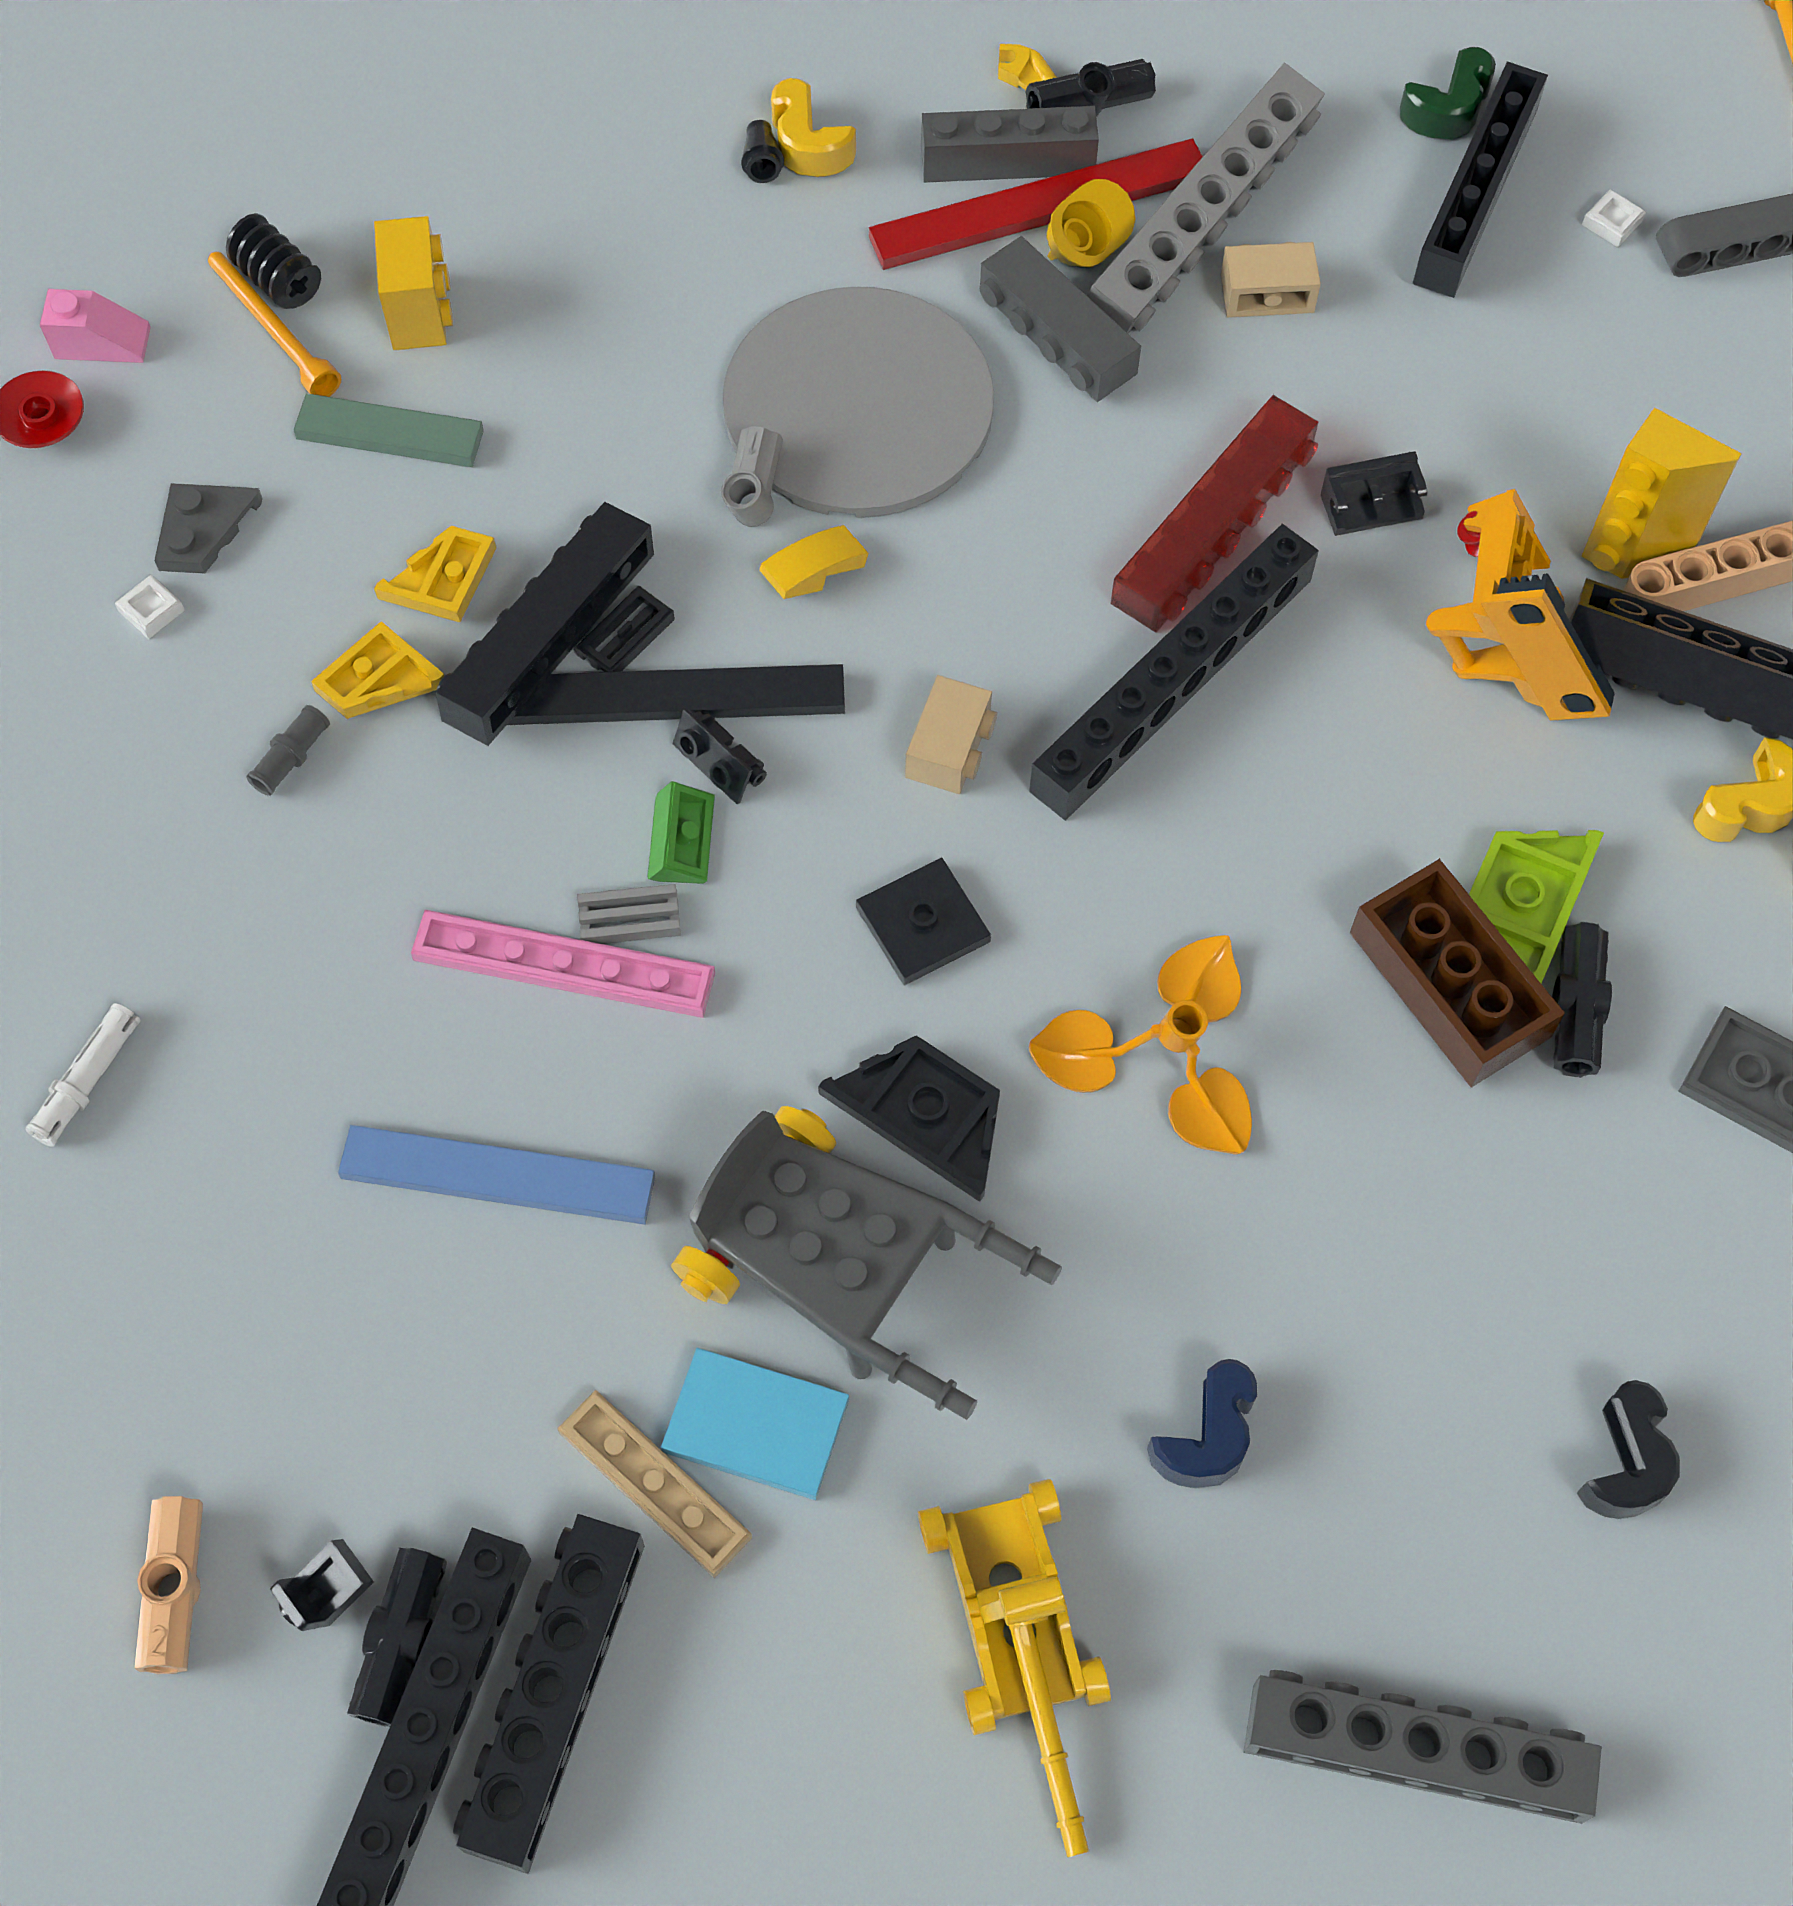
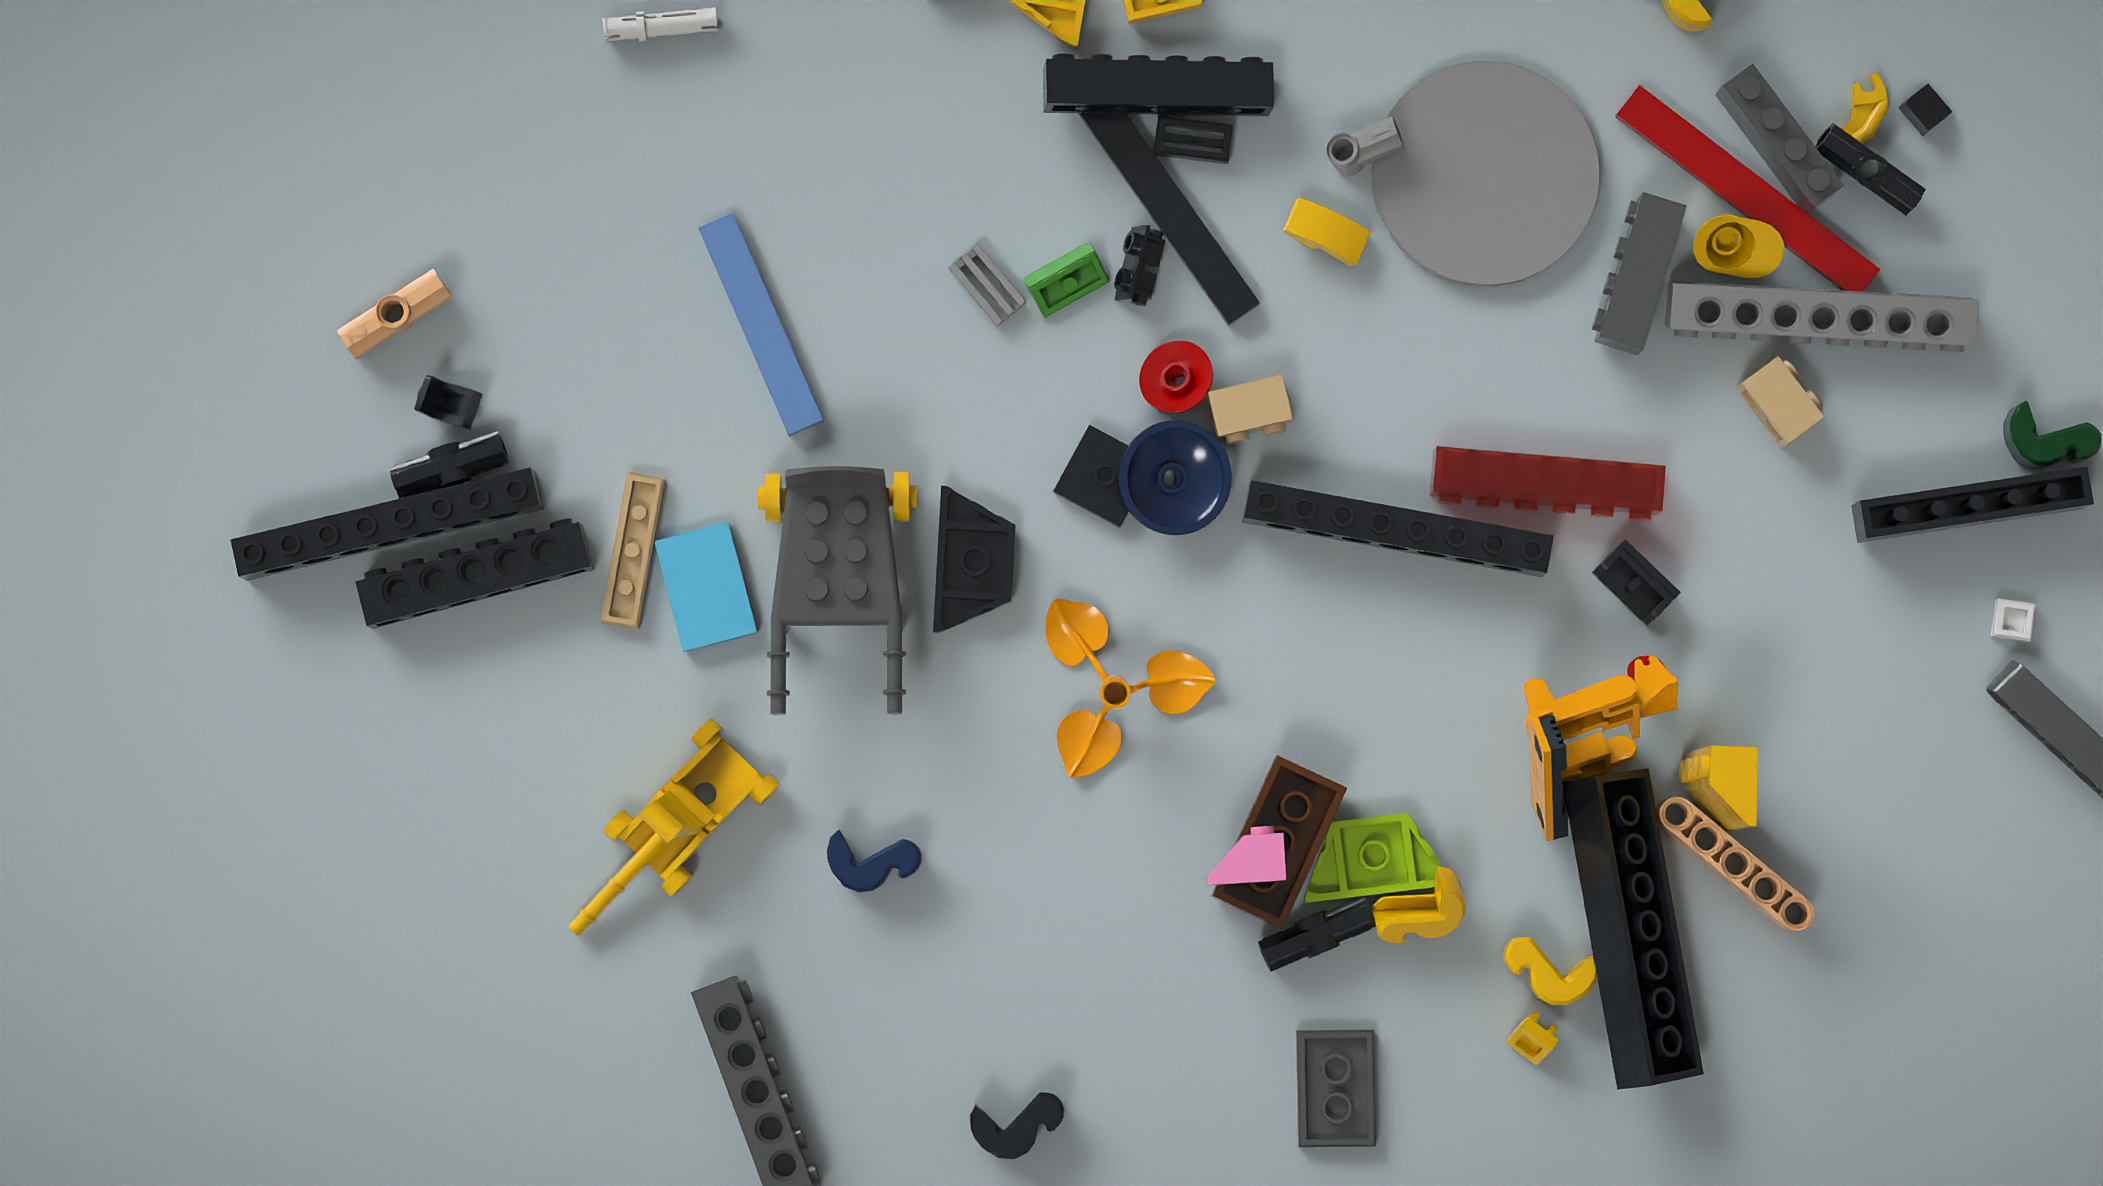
camera: 55 degrees right, 20 degrees up
bright pink tile [411,910,715,1018] -> none
none -> dark blue dish [1118,420,1232,535]
none -> red dish [1139,340,1213,414]
none -> bright pink slope [1206,826,1286,885]
none -> yellow animal [1372,866,1466,943]
none -> black slope [1899,83,1952,136]

